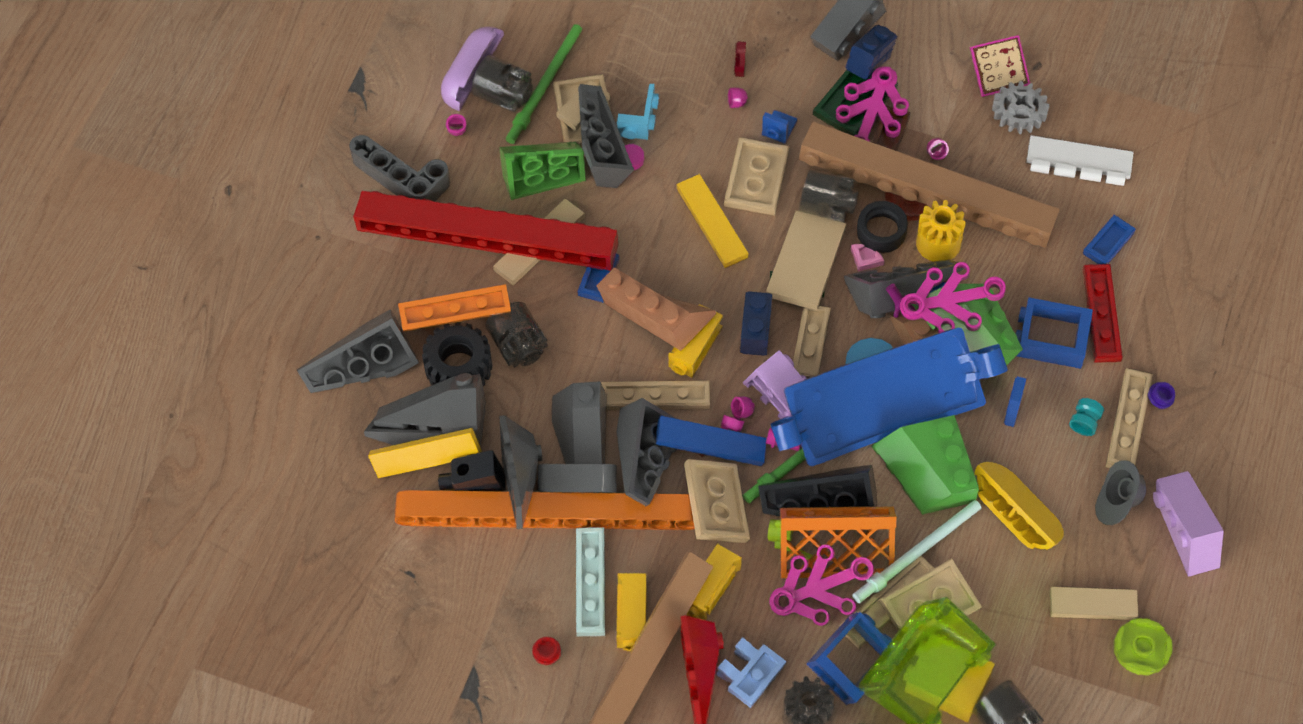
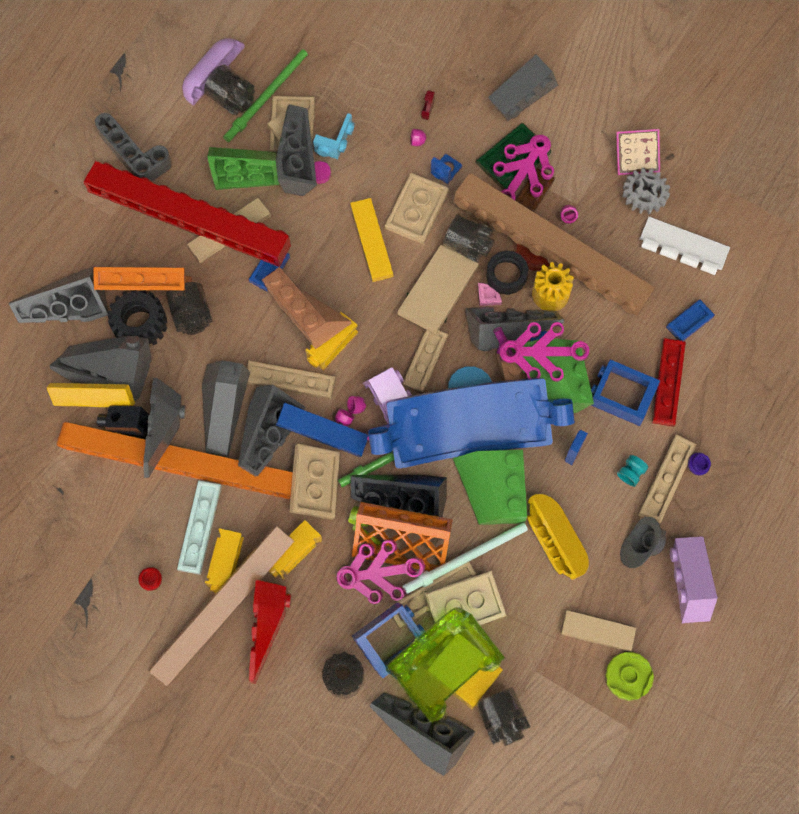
camera: 10 degrees right, 10 degrees up
dark pink hinge [446,114,467,136] -> none
dark grey beam [537,464,617,493] -> none
light blue plate [716,637,787,708] -> none
dark blue brick [740,291,772,356] -> none
dark blue brick [845,25,898,79] -> none

